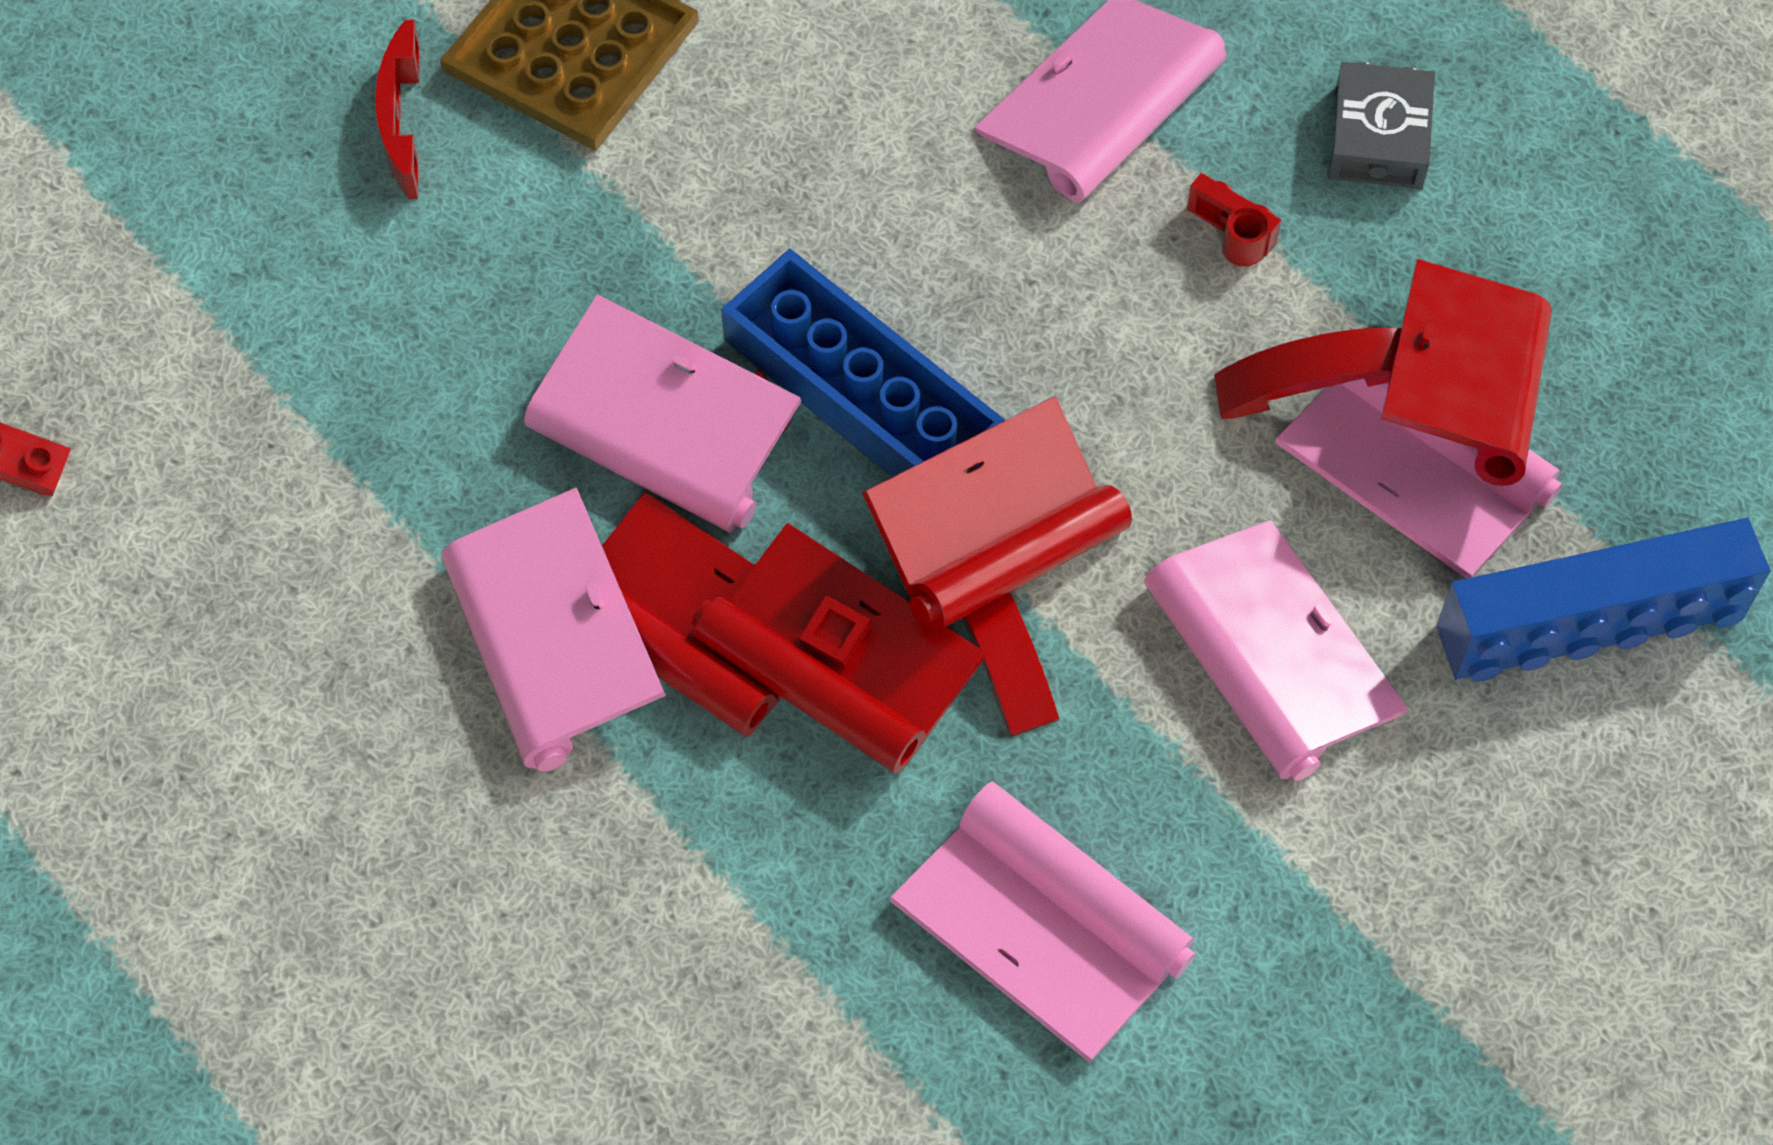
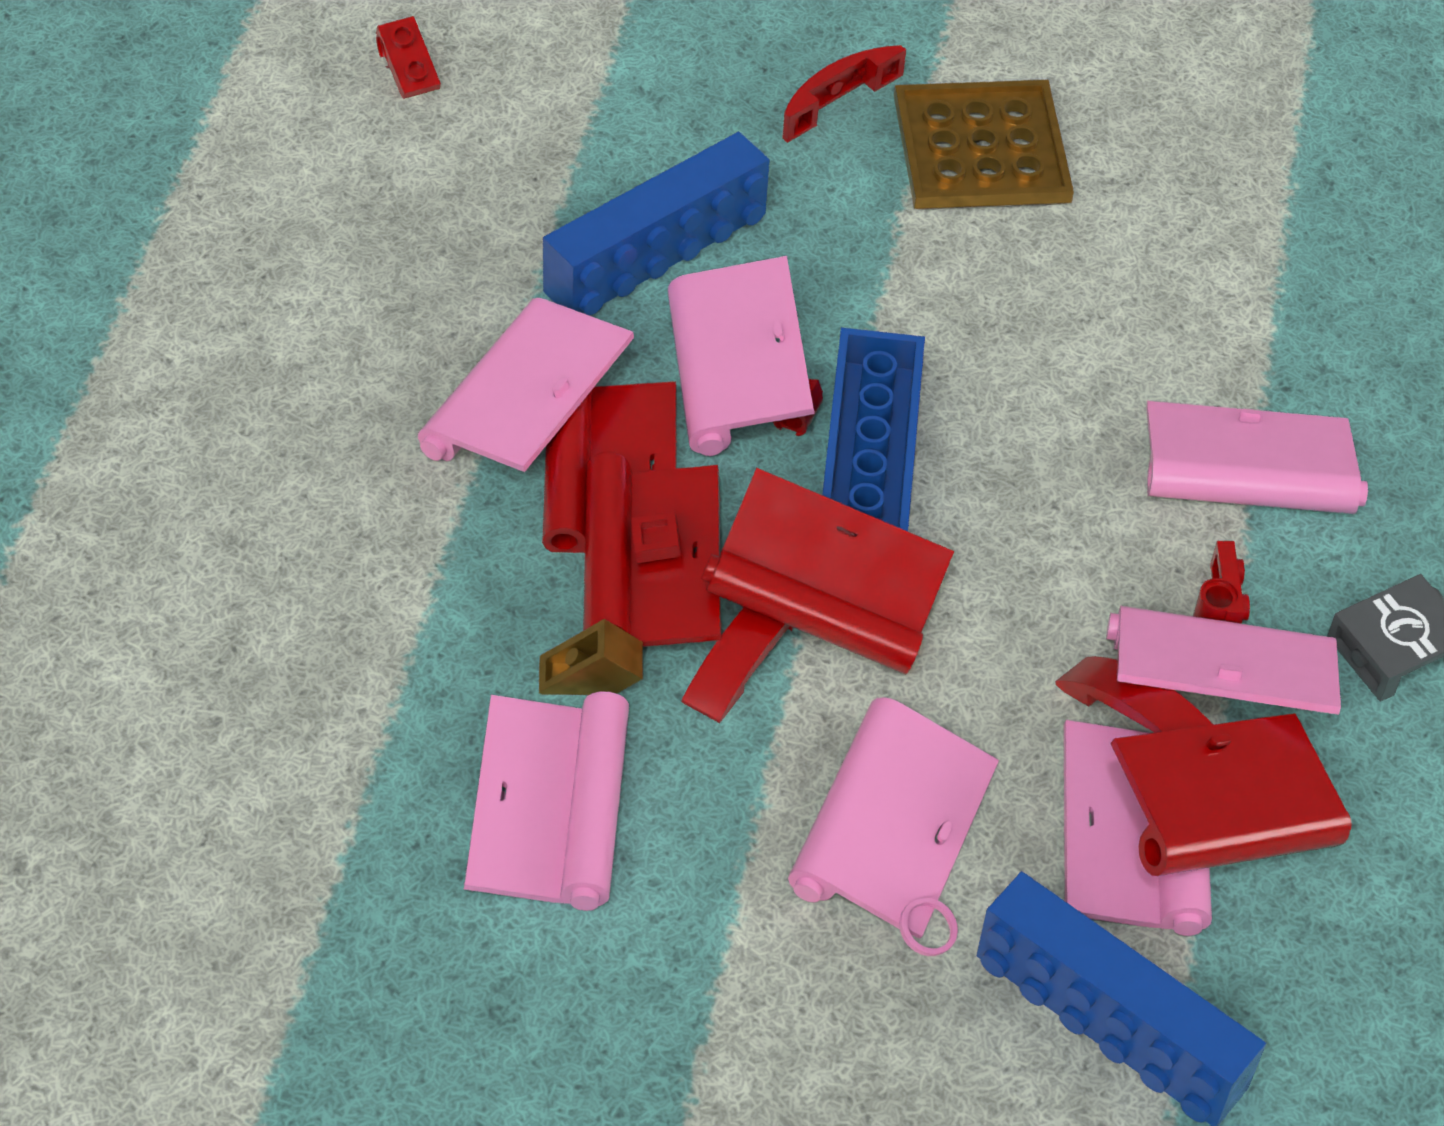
camera: 50 degrees right, 10 degrees down
none -> pearl gold slope [539,619,643,695]
none -> blue brick [543,131,770,315]
none -> bright pink piece [899,897,958,956]
none -> bright pink door [1106,606,1341,715]

